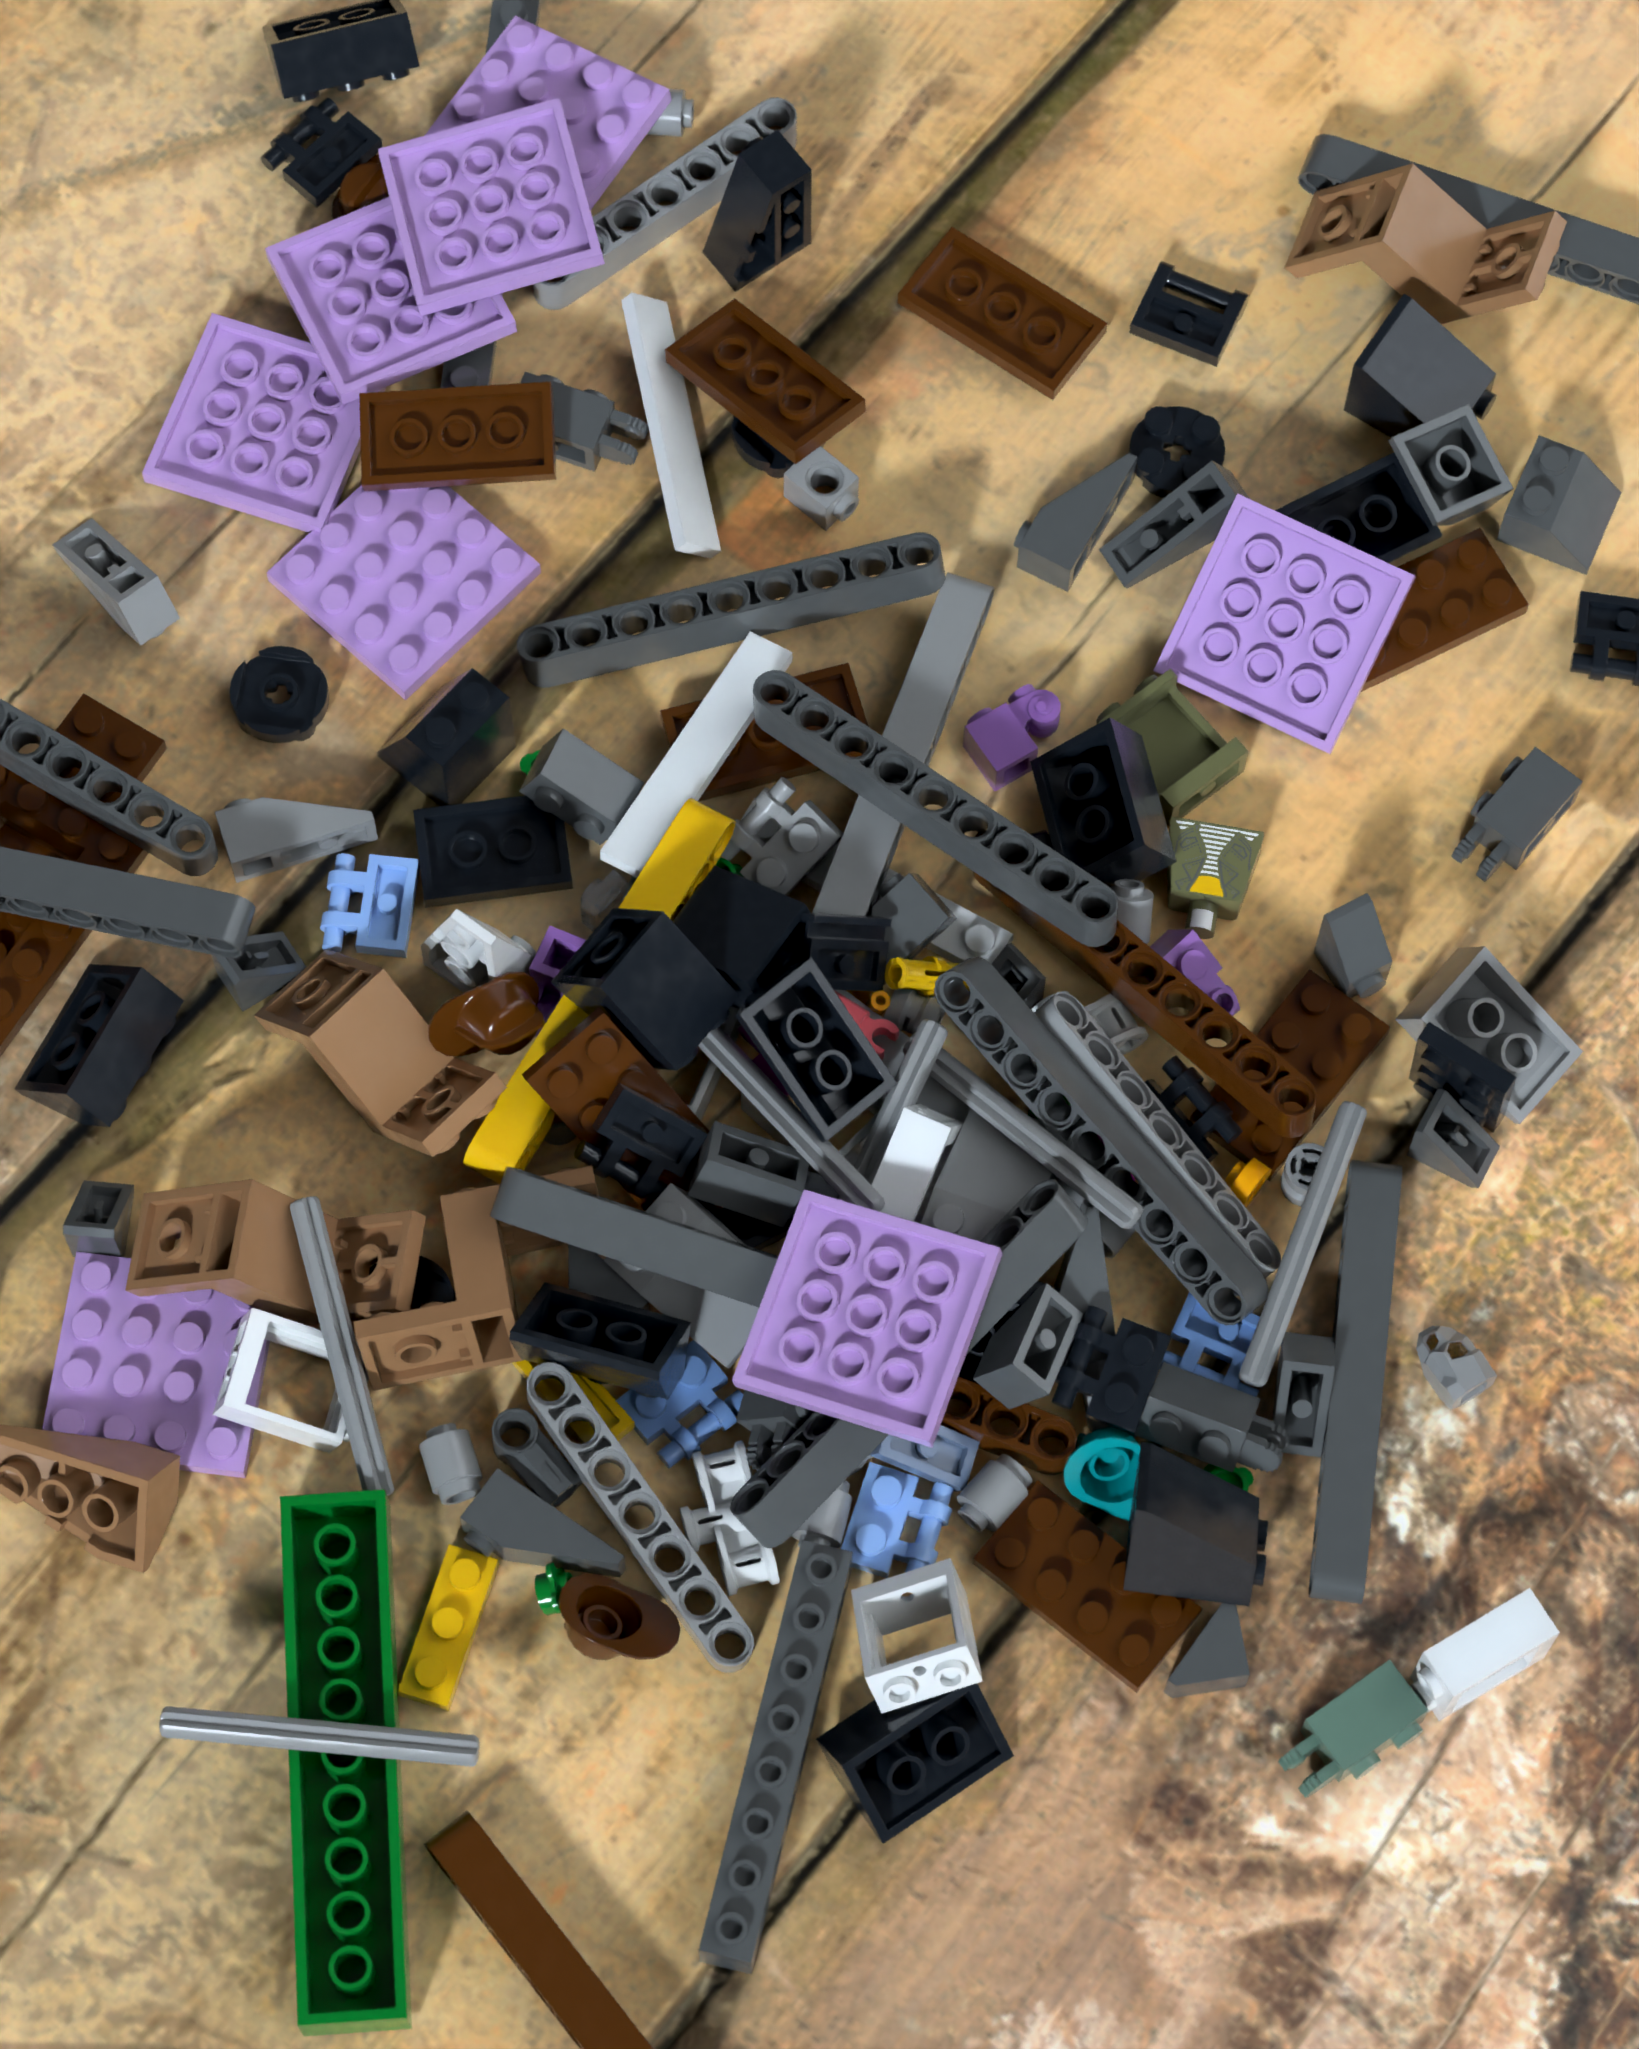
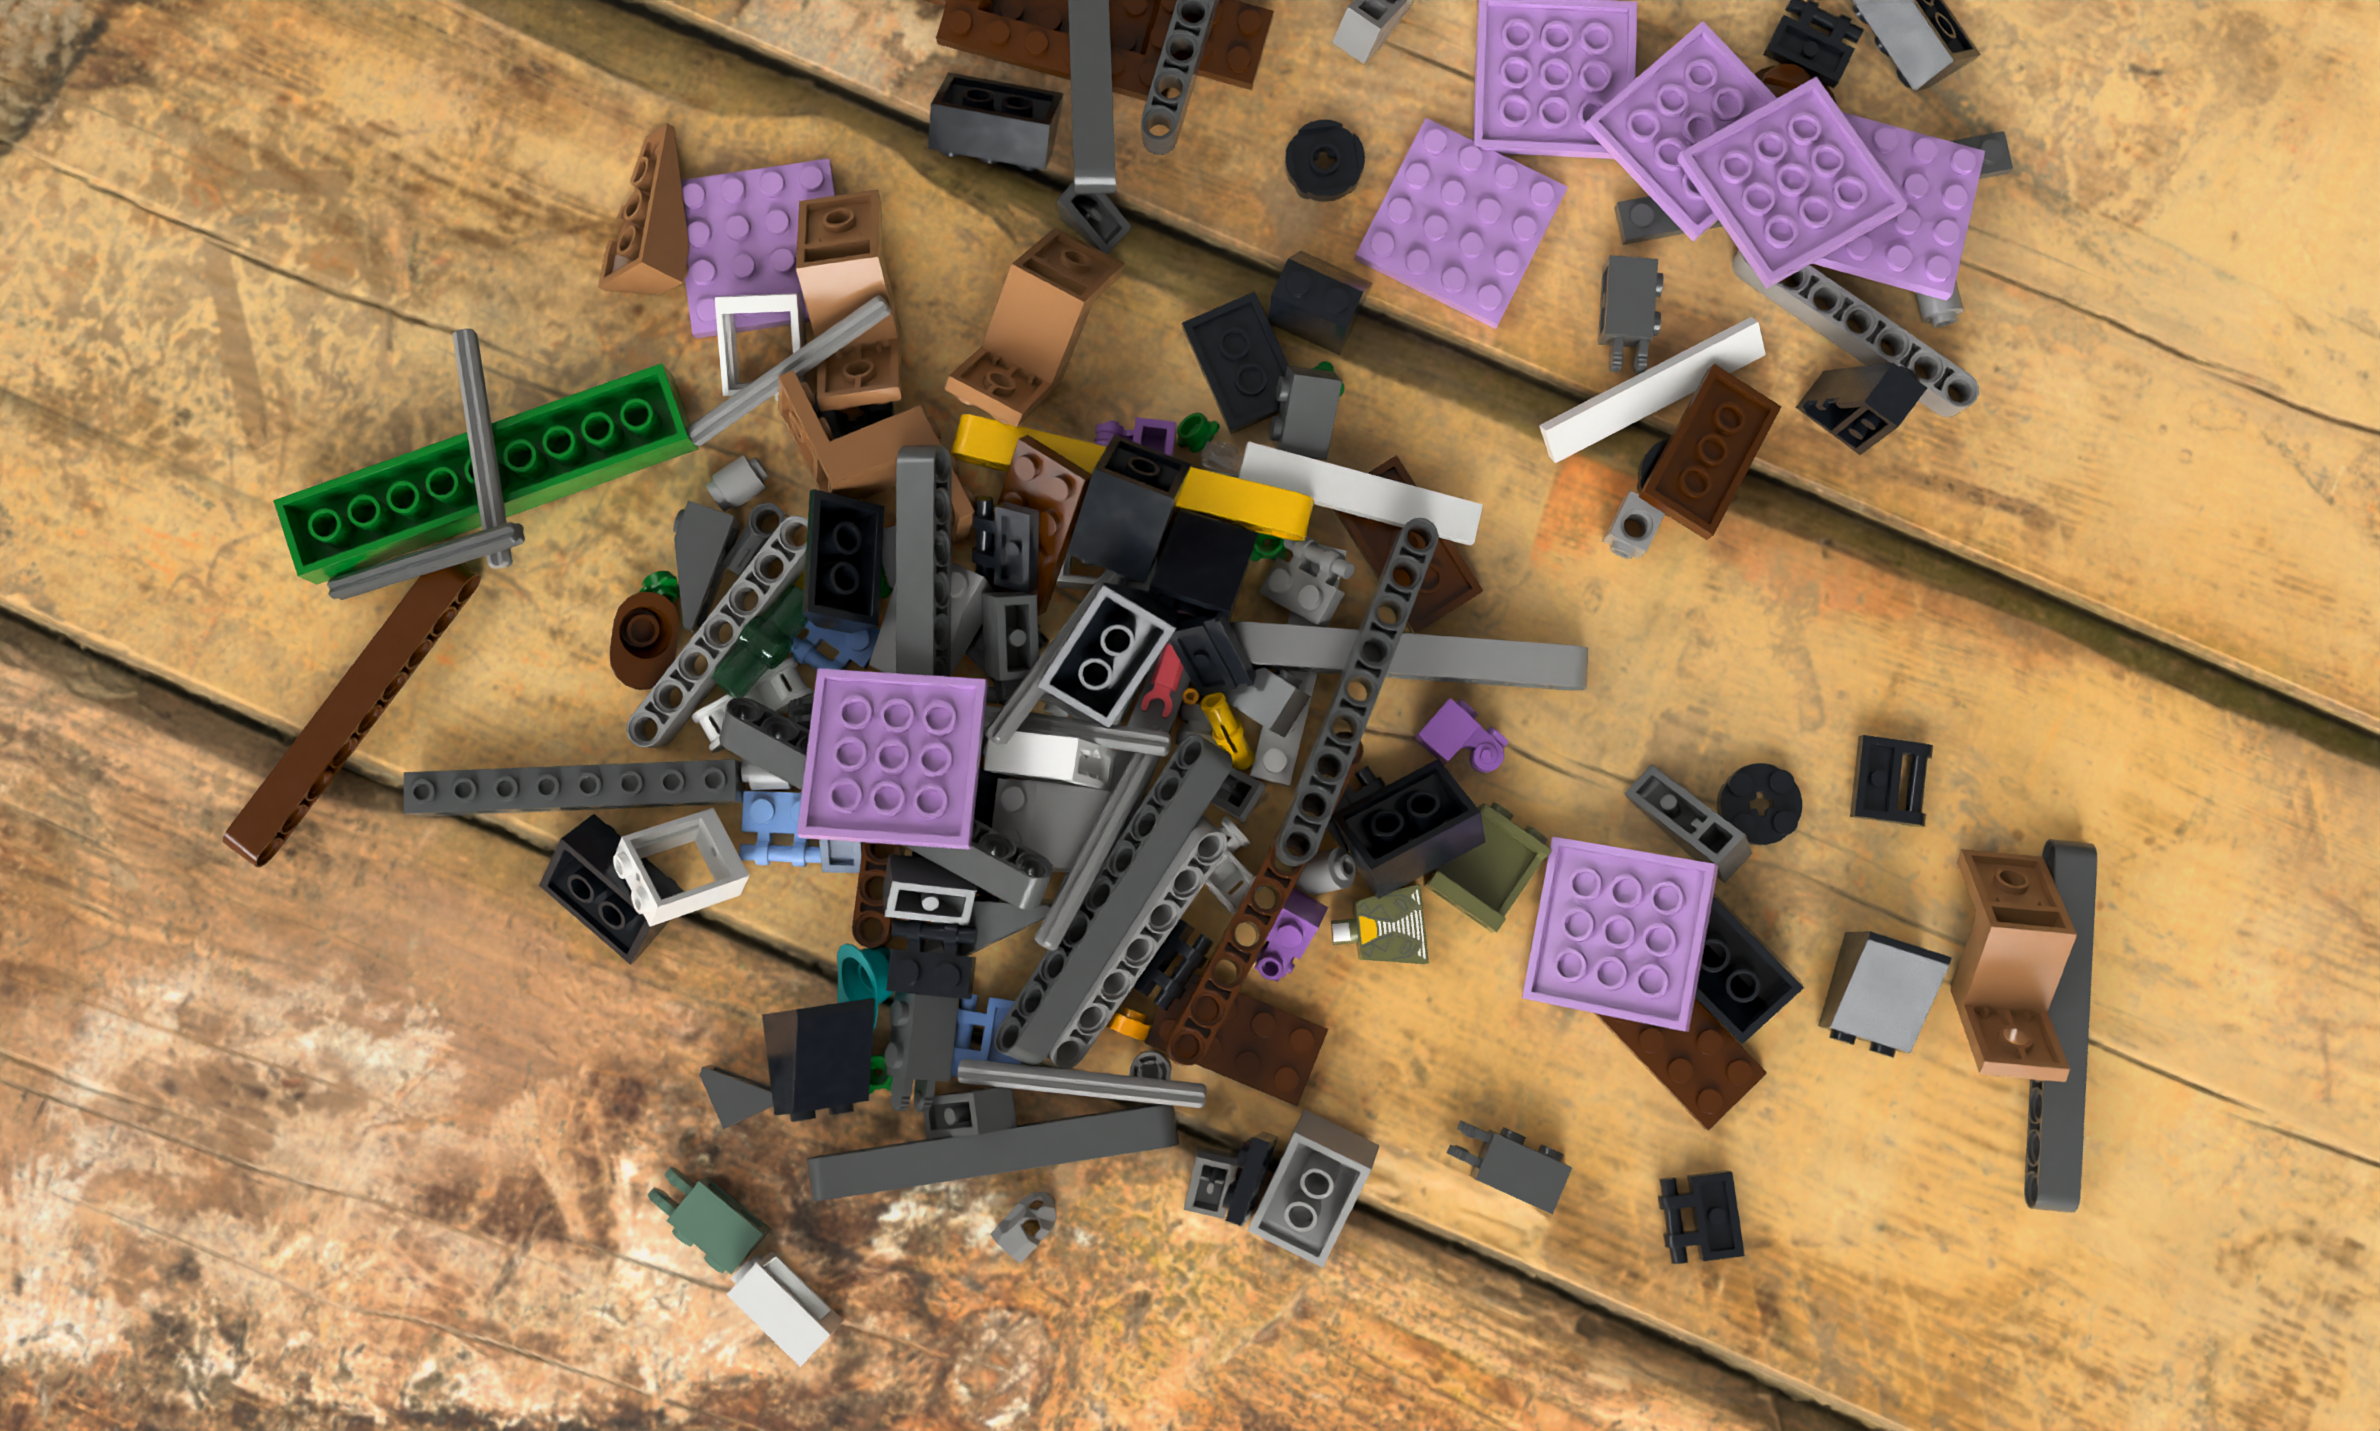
camera: 75 degrees right, 15 degrees up
dark grey slope [63,1180,134,1257] -> none
light grey slope [215,797,378,883] -> none
light blue plate [320,853,420,958] -> none
reddish brown plate [359,381,556,491] -> none
yellow plate [398,1544,499,1711] -> none
white wedge [421,909,536,993] -> none
reddish brown piece [428,972,545,1057] -> none
dark grey beam [517,532,945,688] -> none
reddish brown plate [898,227,1107,400] -> none
light grey brick [957,1454,1033,1532] -> none
reddish brown plate [972,1480,1203,1693] -> none
dark grey slope [1014,453,1137,592] -> none
dark grey slope [1314,893,1392,998] -> none
dark grey slope [1388,404,1514,526] -> none
dark grey slope [1497,435,1621,575] -> none
none -> dark grey axle [327,522,526,600]
none -> clear green piece [711,584,809,698]
none -> green plate [1177,413,1220,453]

